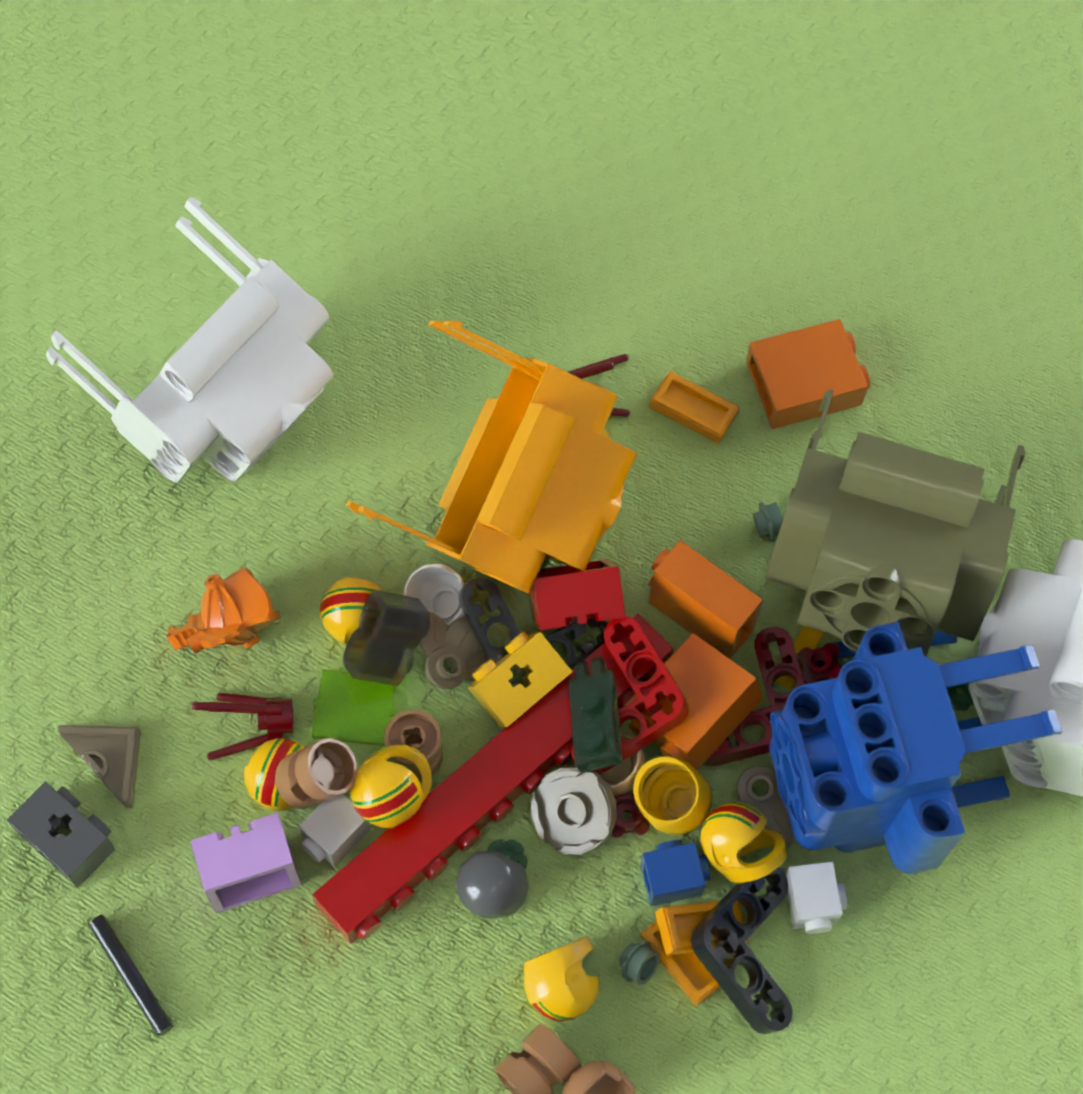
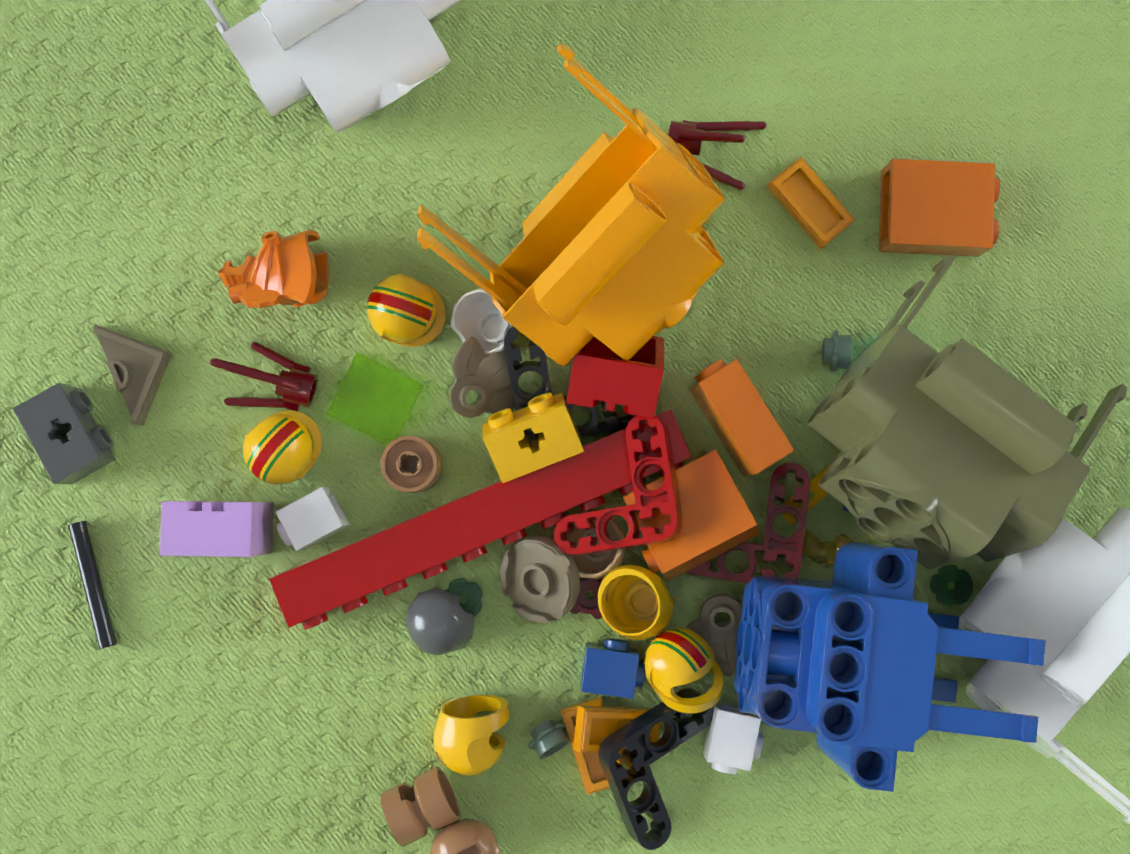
camera: 20 degrees right, 20 degrees up
medium nougat wheel [275,738,358,809] -> none
clear smoke brick [342,590,430,686] -> none
yellow helmet [350,745,432,828] -> none
clear green hinge [569,657,623,773] -> none
dark red plate [798,643,842,684] -> none

